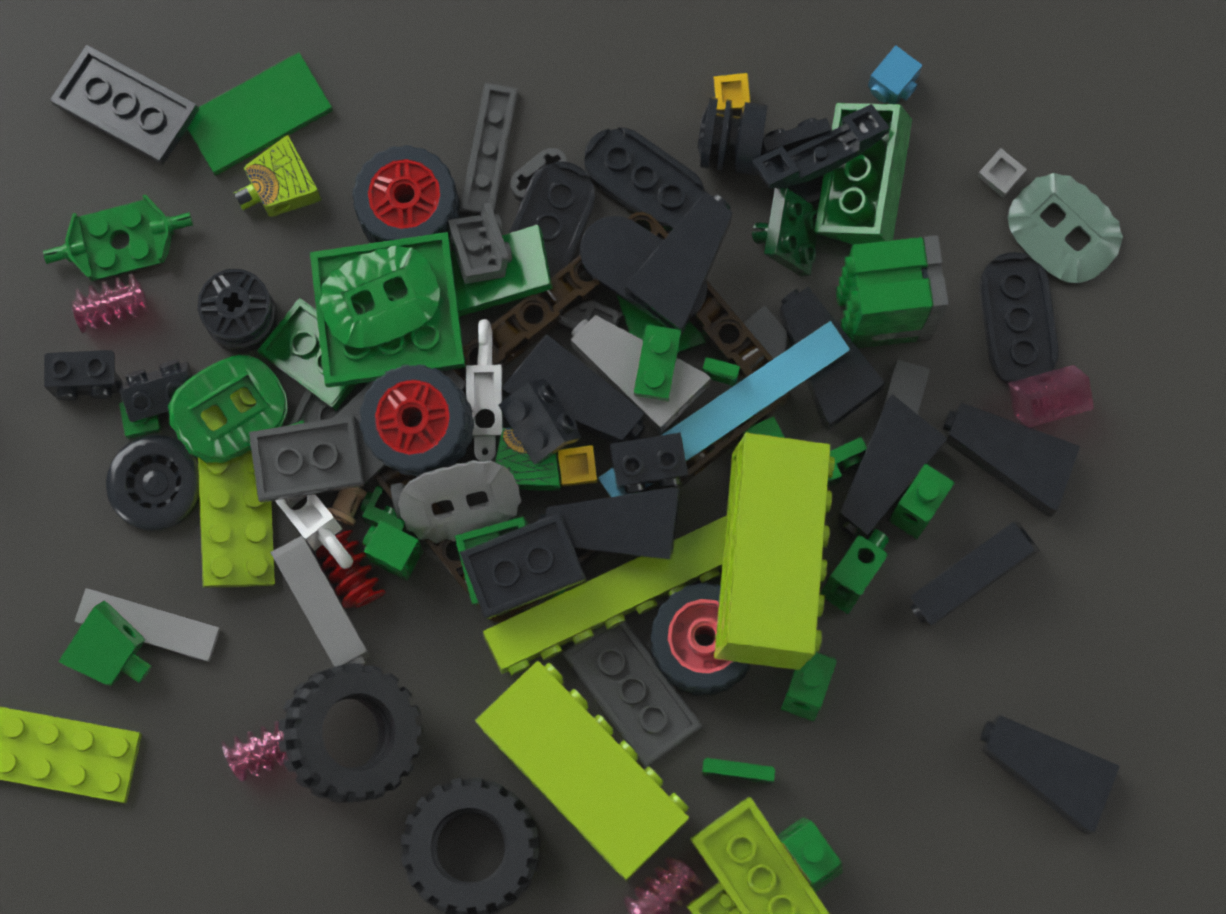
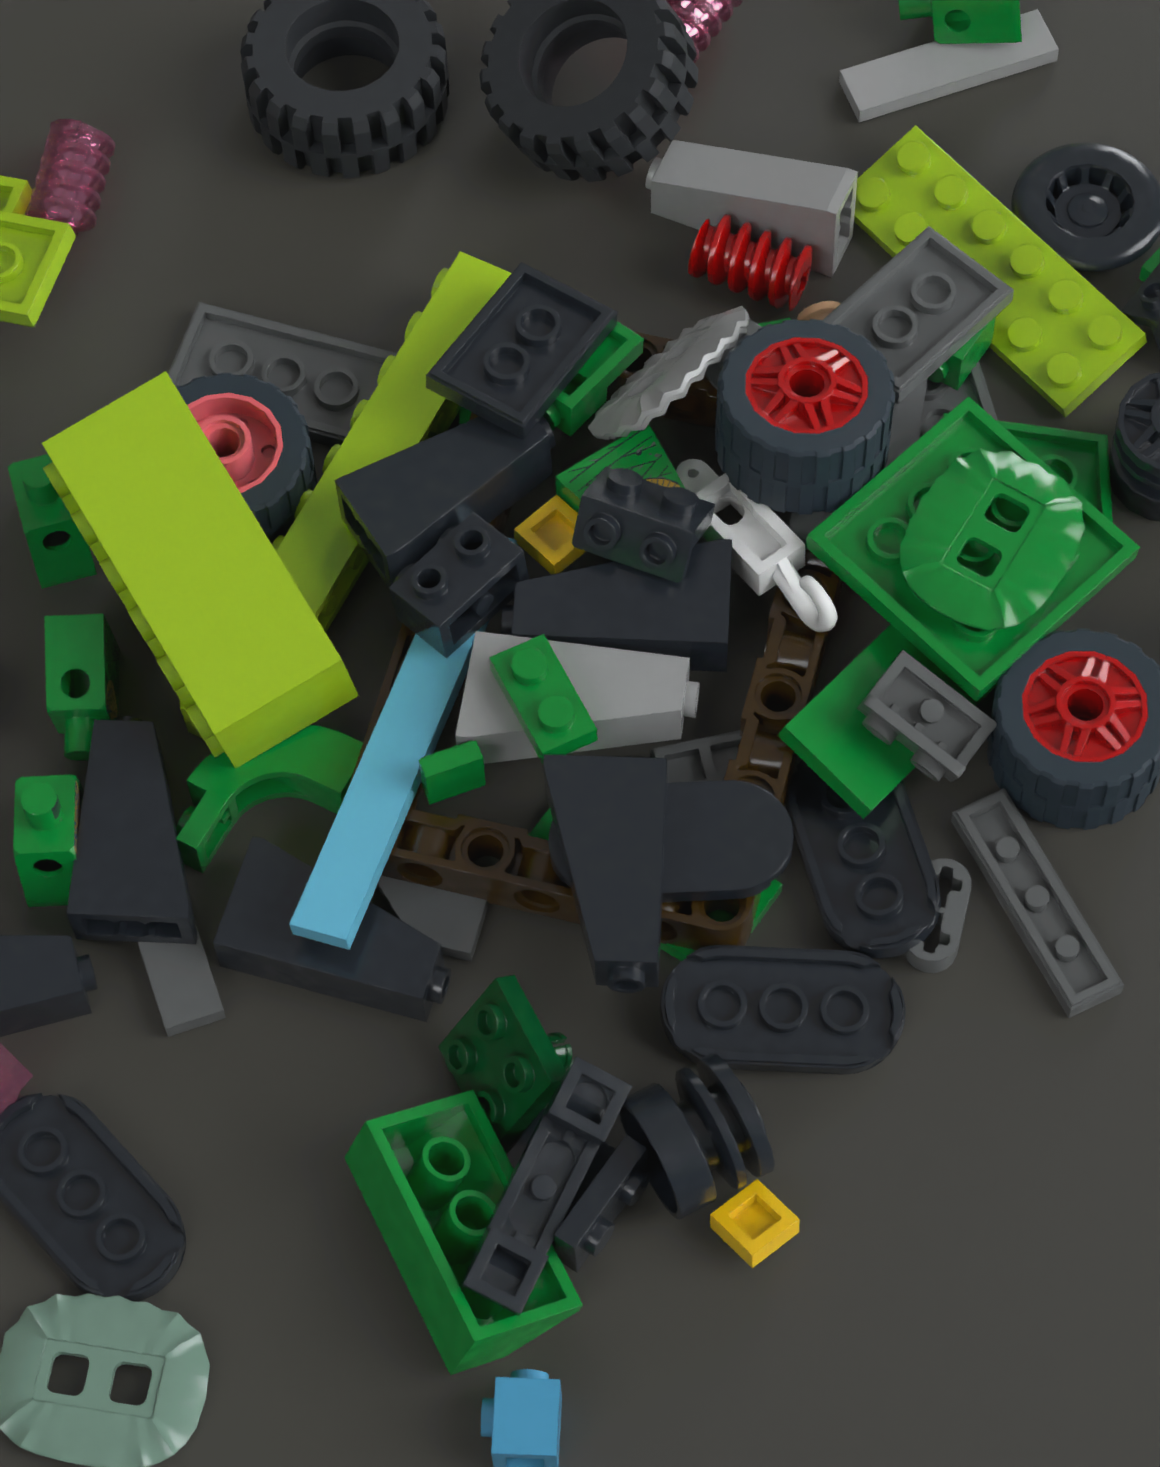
camera: 145 degrees right, 15 degrees down
green piece [168,355,288,463] -> none
white piece [275,494,353,569] -> none
green brick [362,520,424,581] -> none
lime brick [475,661,689,882] -> none
green tile [701,758,775,784] -> none
green piece [836,235,948,348] -> none
light grey plate [977,148,1027,198] -> none

